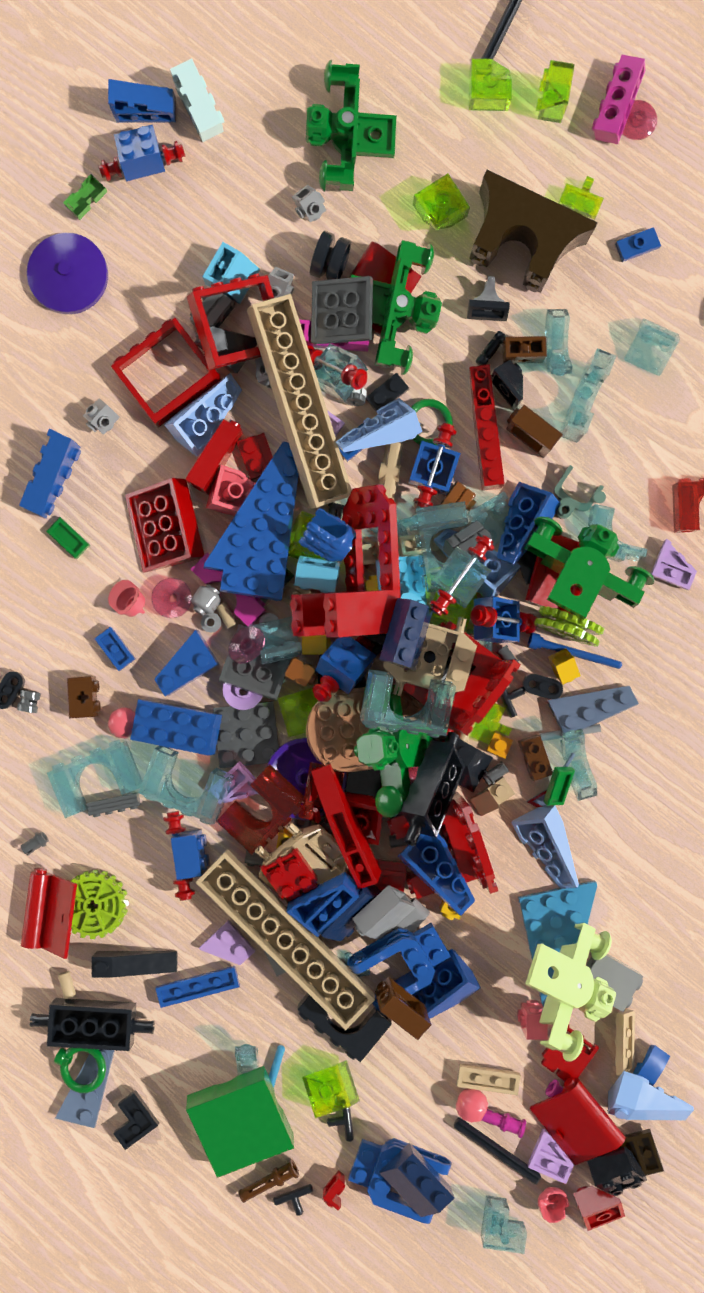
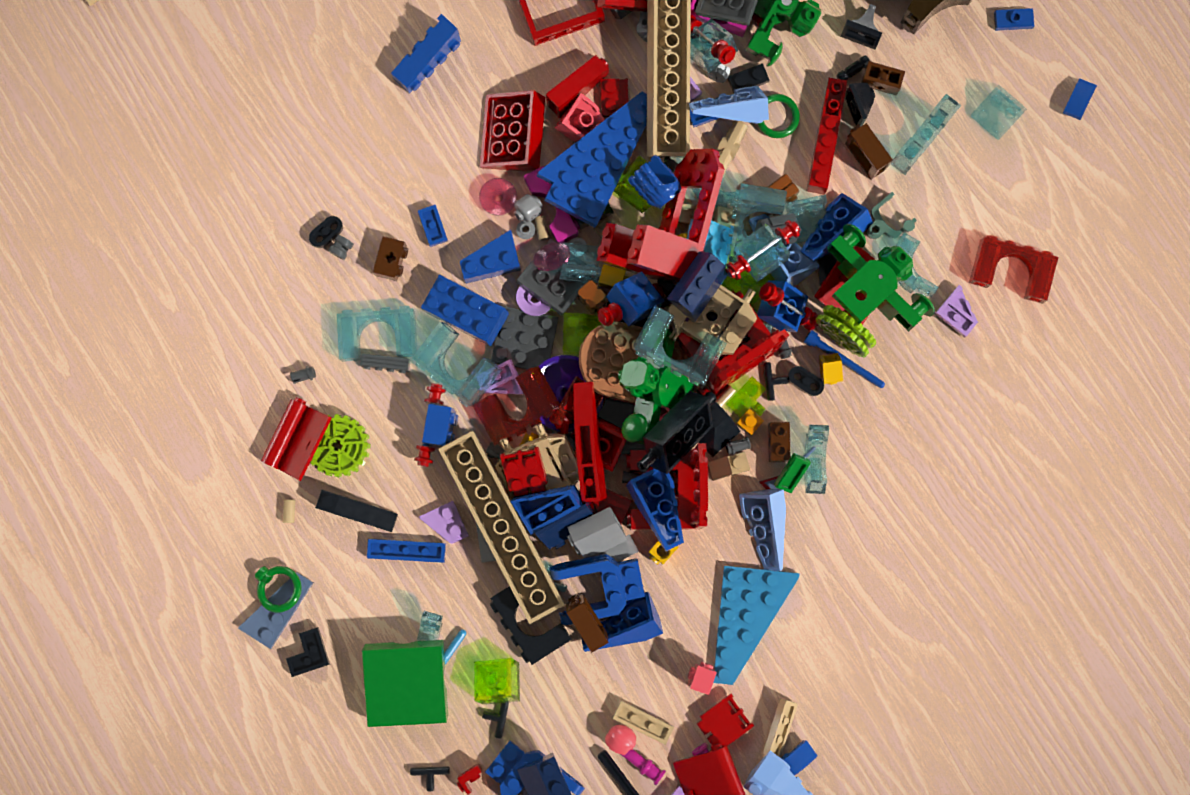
camera: 25 degrees right, 5 degrees down
black brick [30,998,155,1051] -> none
green tile [46,517,90,559] -> none
light grey brick [83,398,120,435] -> none
coral piece [108,580,145,617] -> none
coral hair [108,707,135,739] -> none
light blue wedge [164,373,242,456] -> none
reddish brown pin [238,1159,299,1203] -> none
medium azure slope [294,556,340,593] -> none
blue brick [408,423,461,510] -> none
yellowish green piece [525,923,616,1062] -> none
light grey bar [540,724,601,741] -> none
clear light blue arch [545,309,572,376] -> none
sand blue wing [547,686,639,738] -> none
light grey brick [586,953,644,1012] -> none

